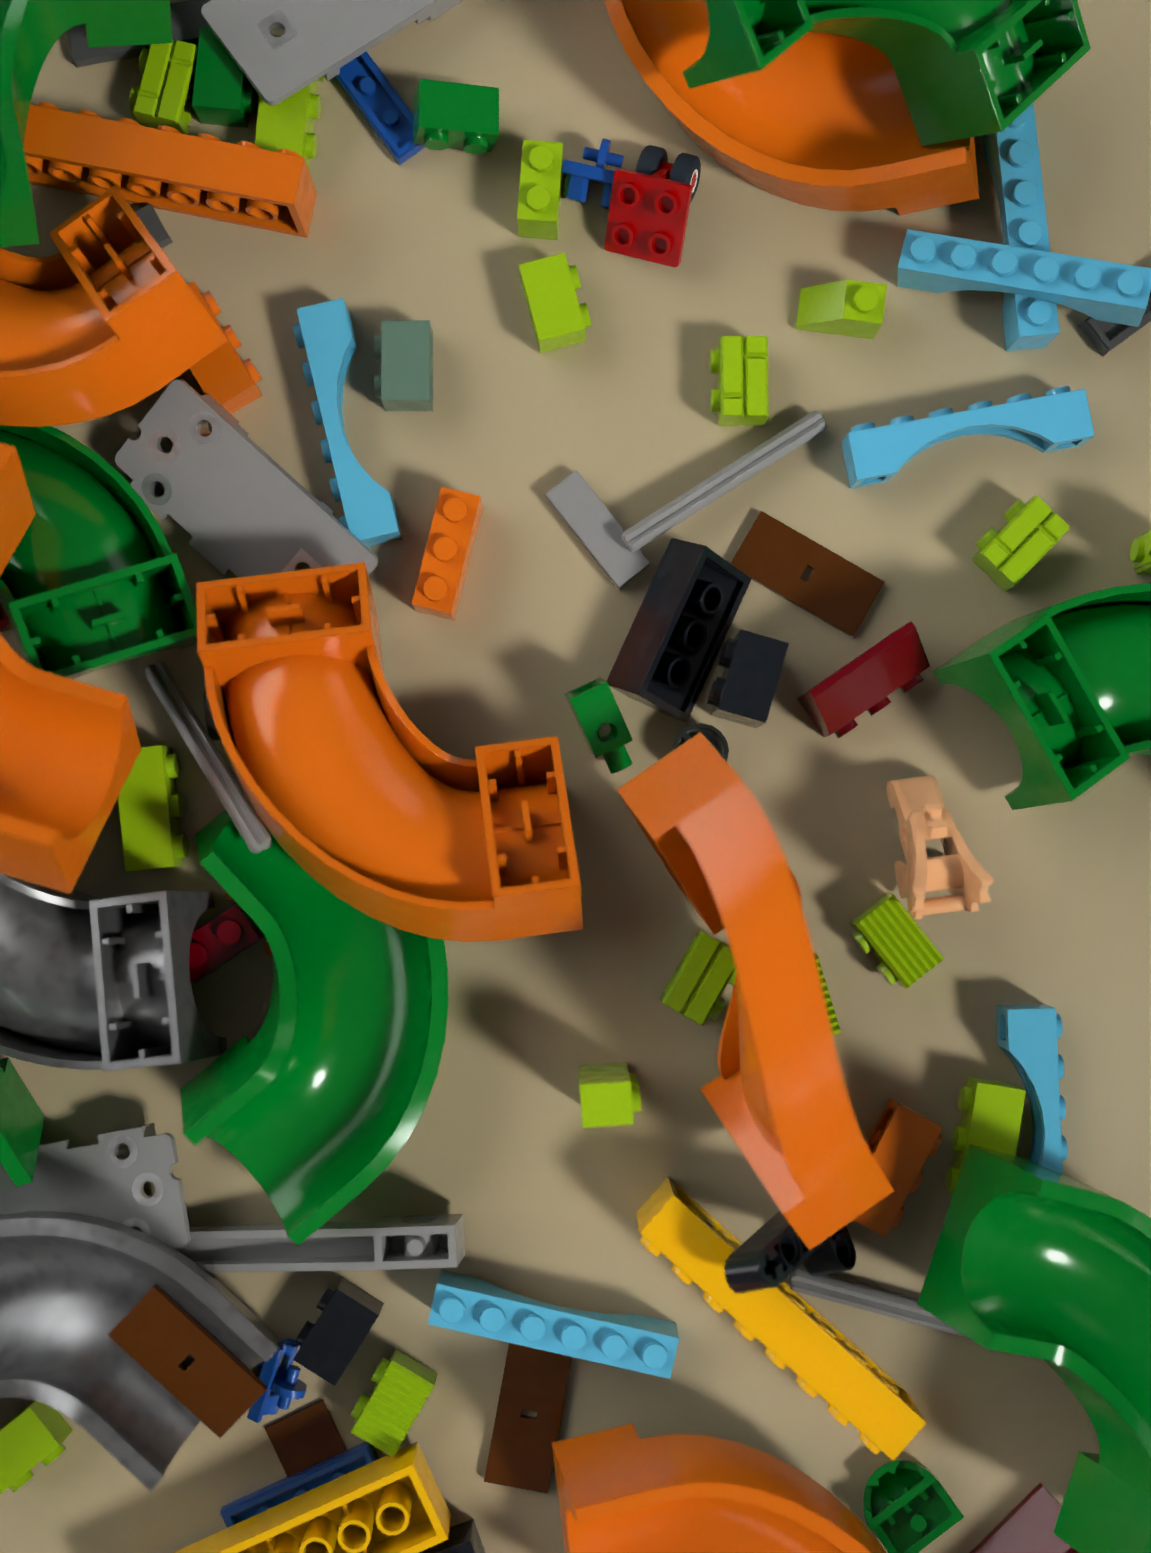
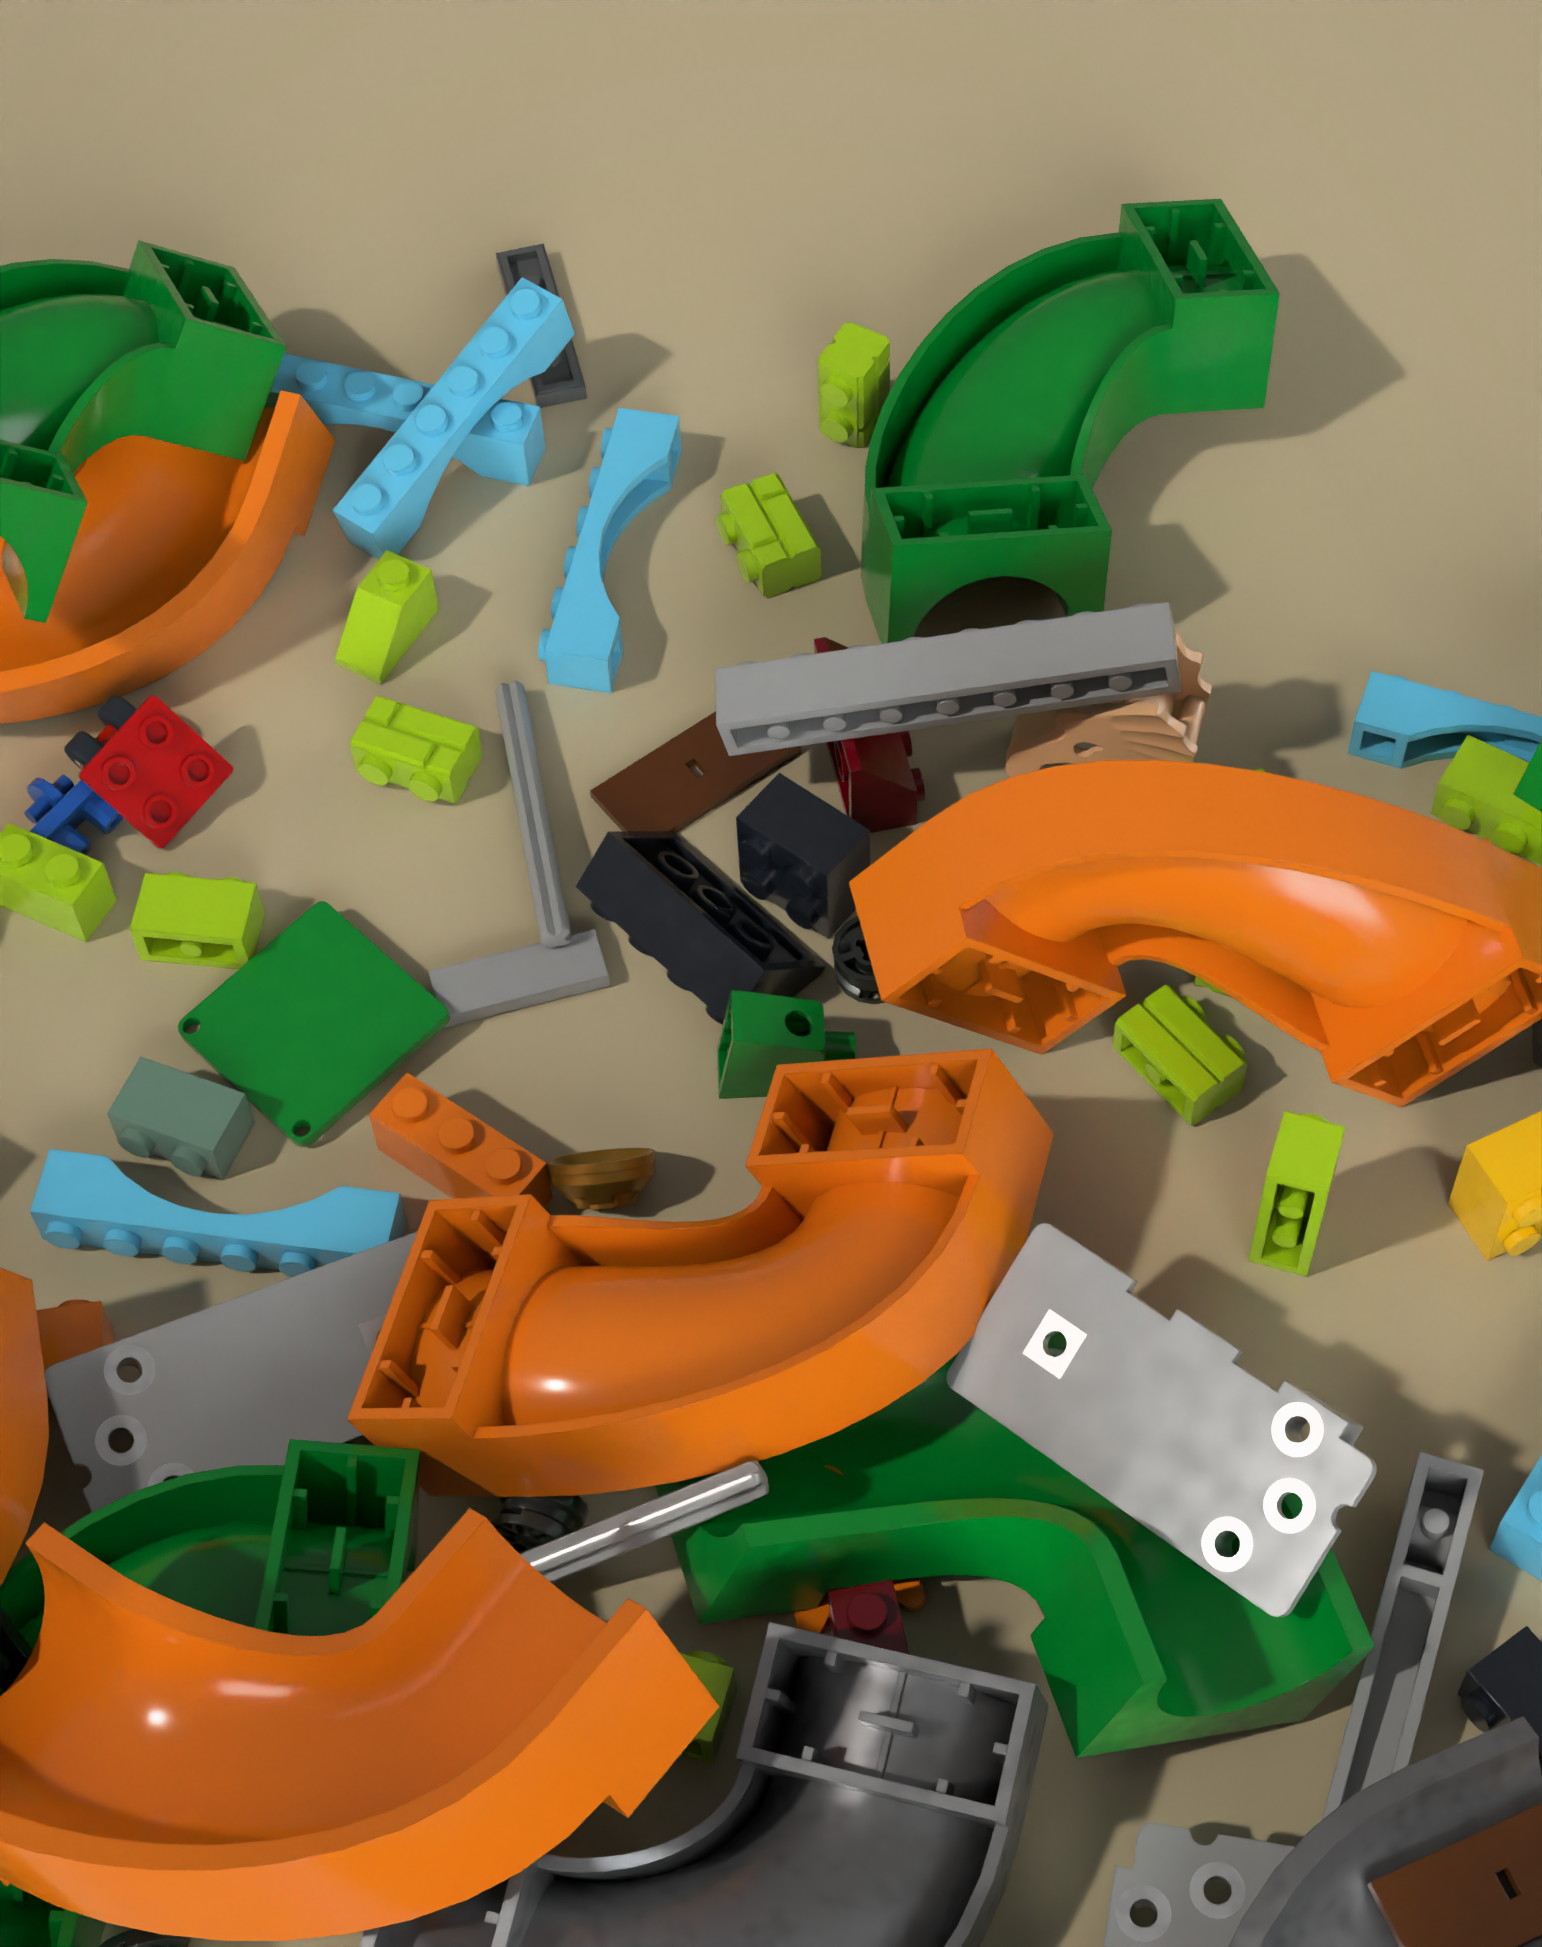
camera: 60 degrees left, 30 degrees down
none -> green piece [178,901,450,1147]
none -> pearl gold piece [546,1148,656,1210]
none -> light grey brick [715,602,1182,756]
none -> light grey piece [946,1223,1377,1617]

